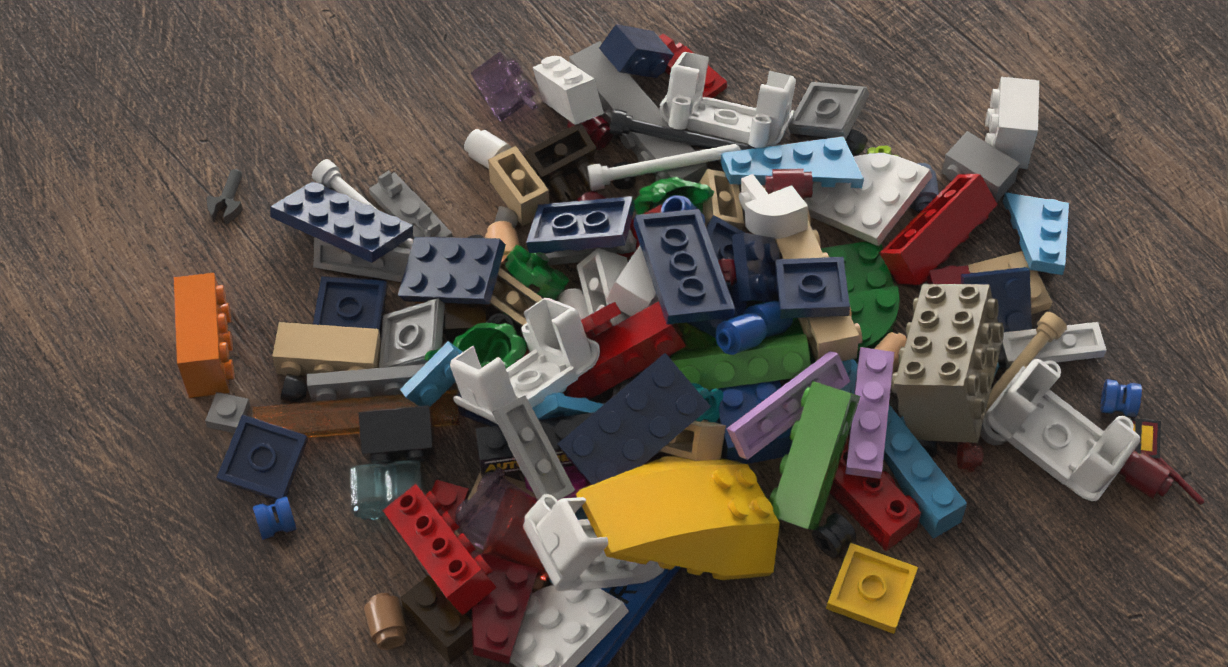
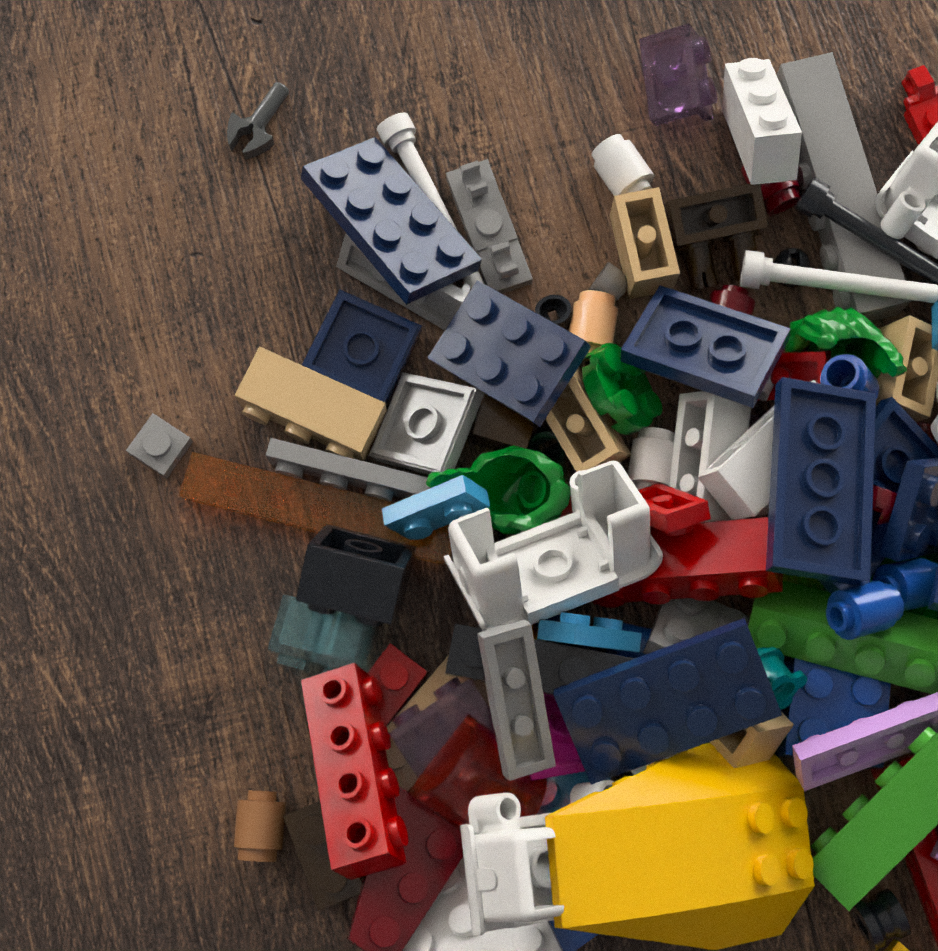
camera: 20 degrees right, 20 degrees up
orange brick [174,273,235,398] -> none
dark blue plate [216,414,308,500] -> none
blue wheel [253,496,297,540] -> none
black hinge [281,373,307,402] -> none
dark blue brick [599,24,674,78] -> none

